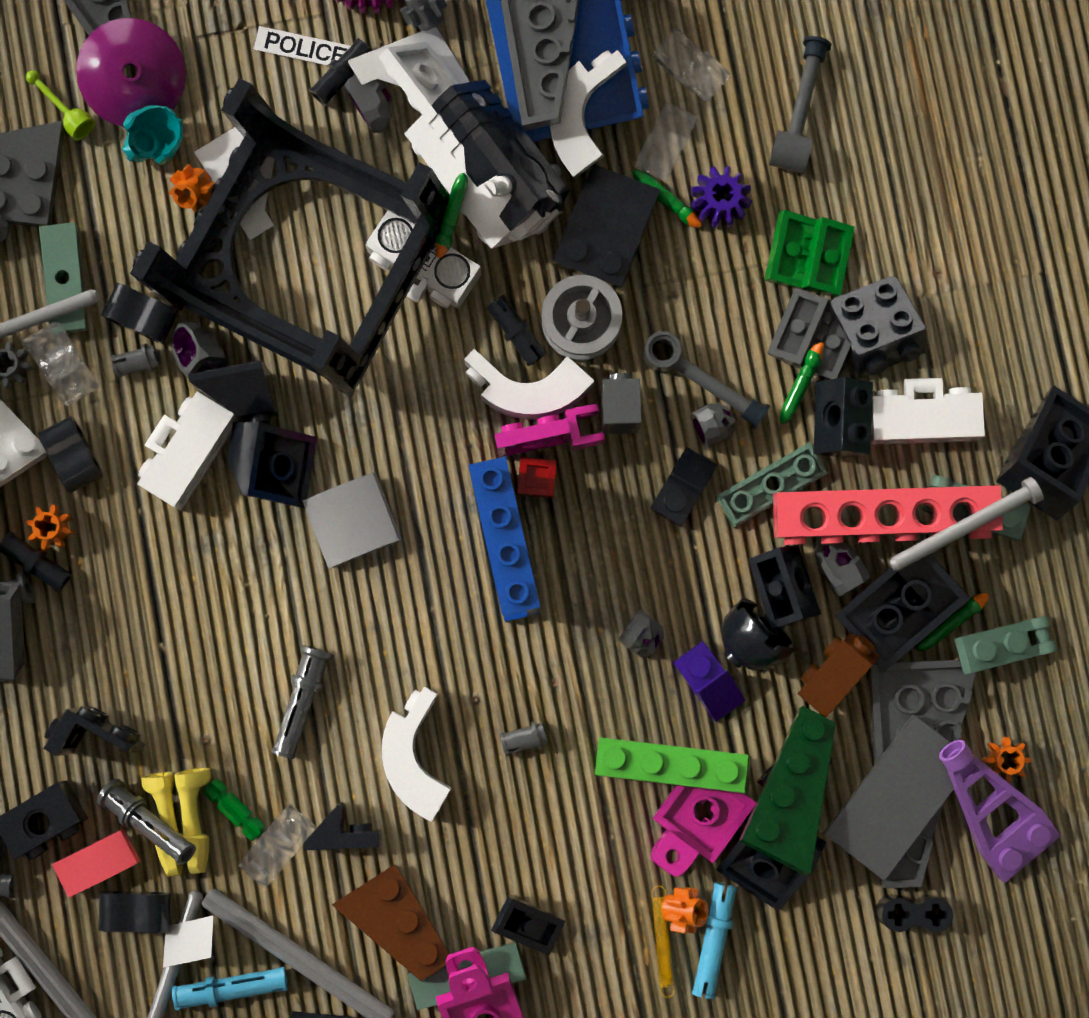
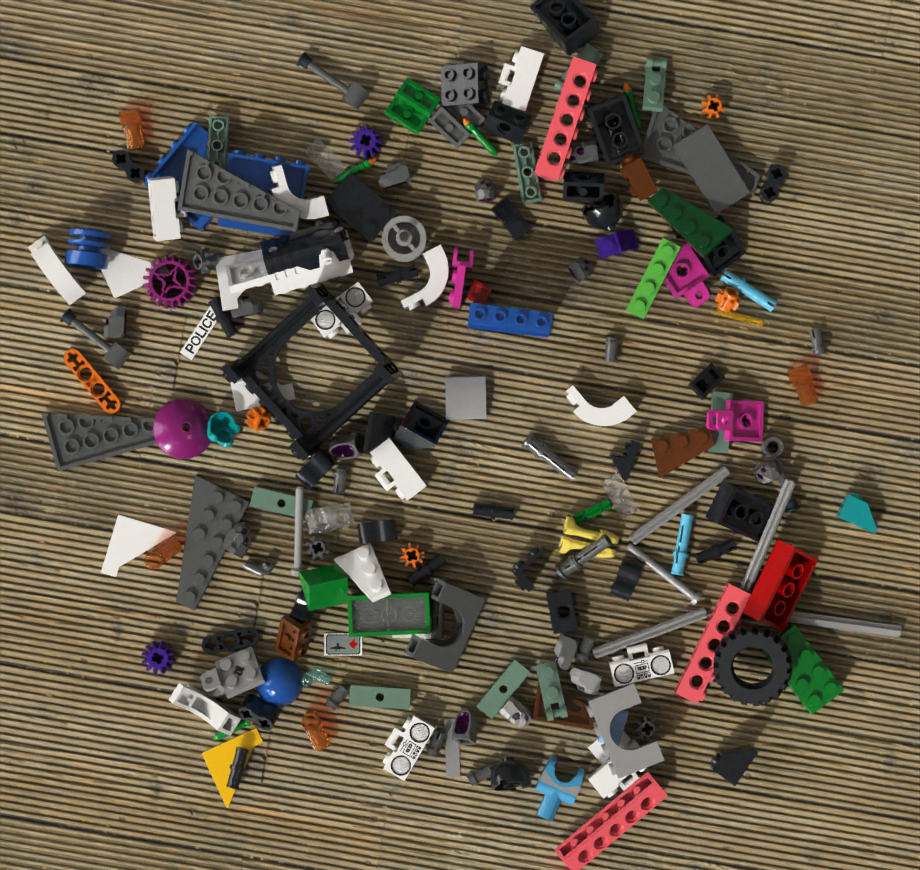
camera: 75 degrees left, 5 degrees up
lime hinge [26,70,96,141] -> none
coral slope [52,828,140,898] -> none
white sticker [163,916,214,968] -> none
green piece [435,173,468,258] -> none
dark grey brick [600,373,641,434] -> none
dark grey piece [642,331,770,430] -> none
clear slope [650,27,731,102] -> none
light grey bar [889,477,1044,571] -> none
medium lavender plate [939,740,1061,883] -> none
none -> dark grey rock [378,161,411,189]
none -> black pin [473,502,514,520]

